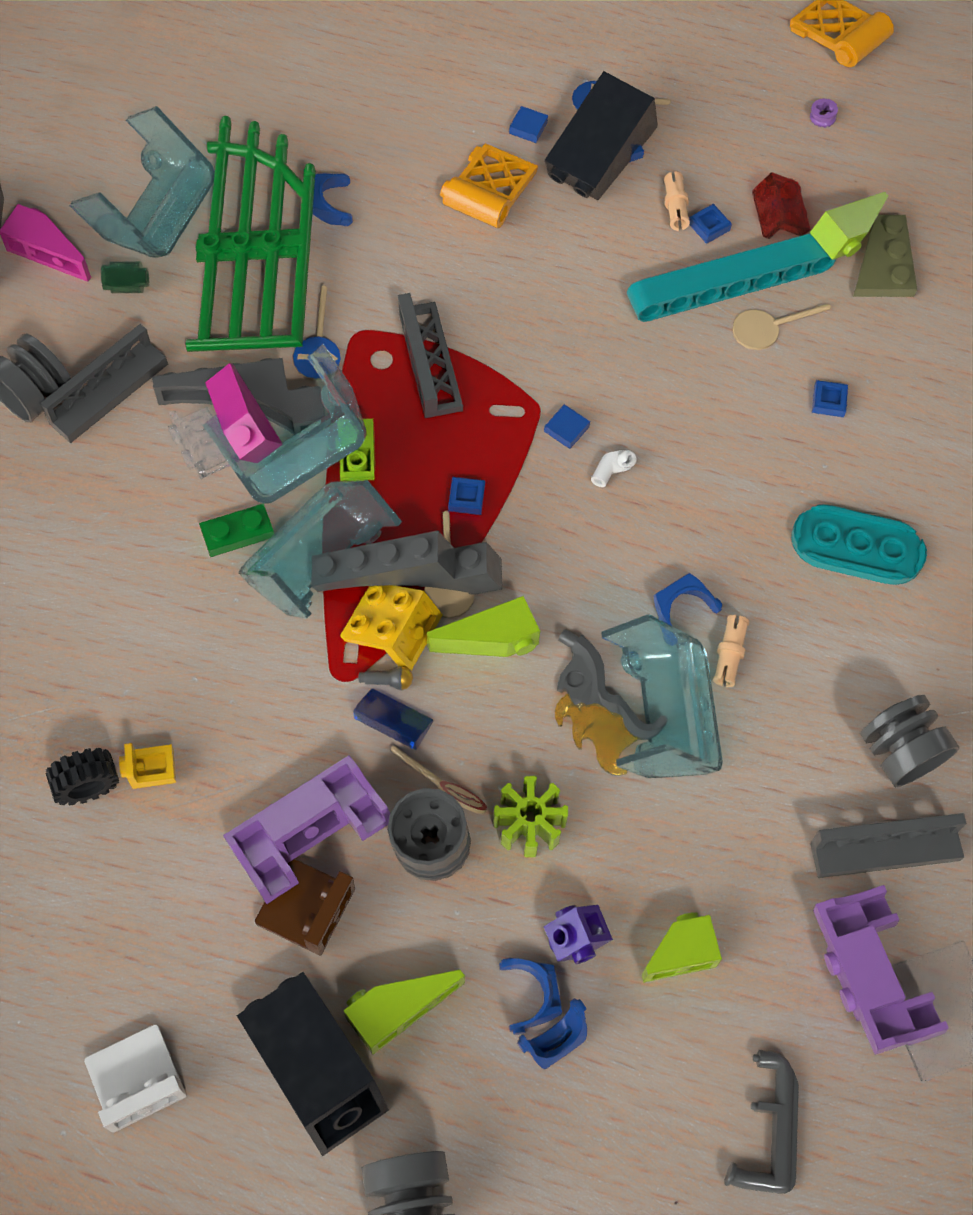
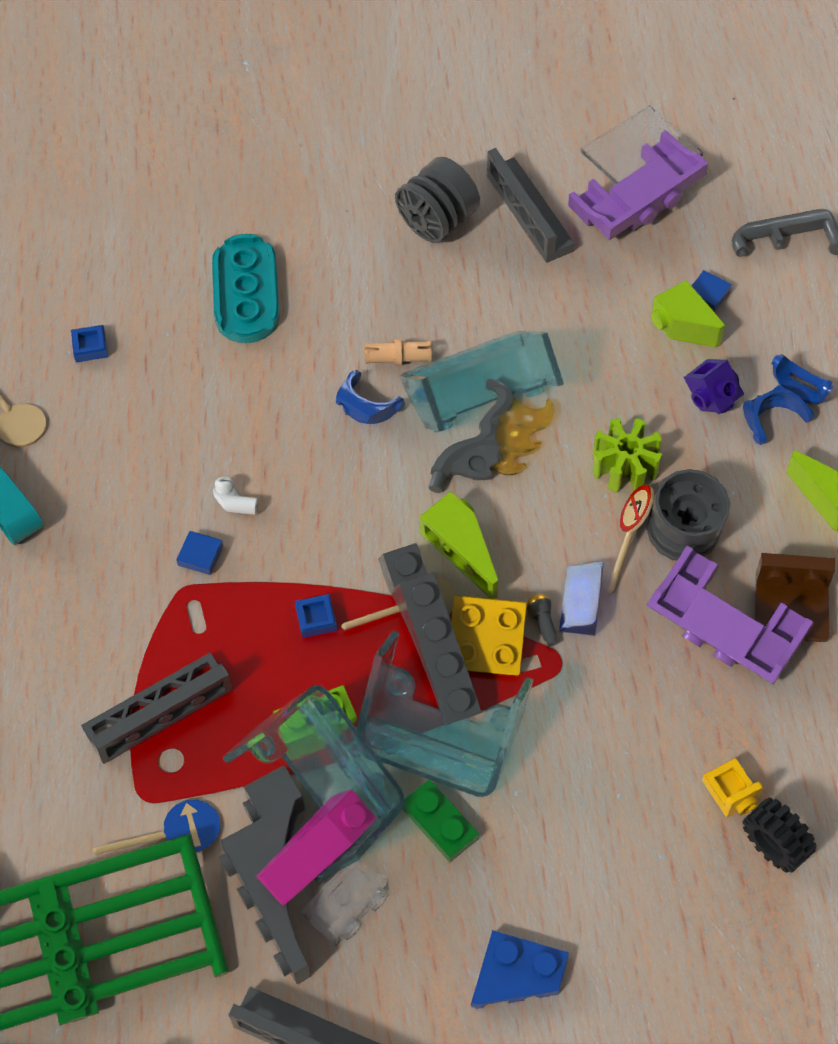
camera: 105 degrees left, 5 degrees down
none -> blue wing [471,930,569,1009]
none -> blue tile [691,270,732,312]

